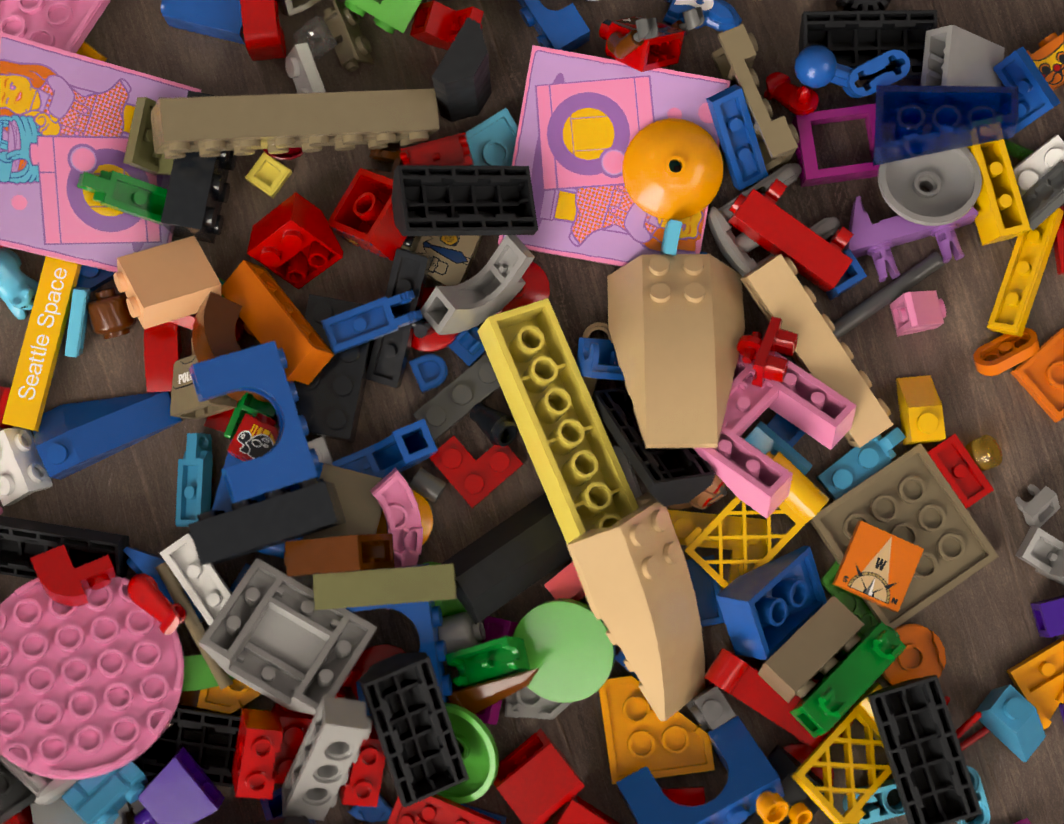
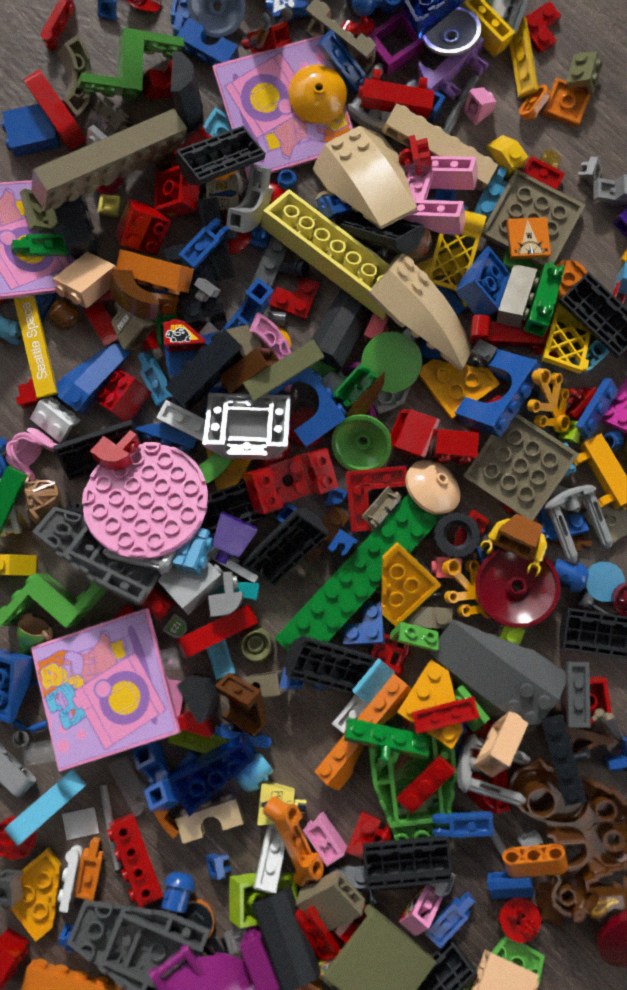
camera: 30 degrees left, 0 degrees up
medium azure tile [64,287,91,358] -> none
red piece [127,573,187,635] -> none
dark tan bar [156,562,233,690] -> none
blue arch [189,341,320,504] -> none
light grey brick [282,696,371,821] -> none
black piece [359,652,469,808] -> none
blue tile [409,354,448,393] -> none
medium azure tile [660,219,682,256] -> none
none -> red slope [95,369,152,422]
none -> light grey tile [194,278,221,302]
none -> blue plate [277,169,297,190]

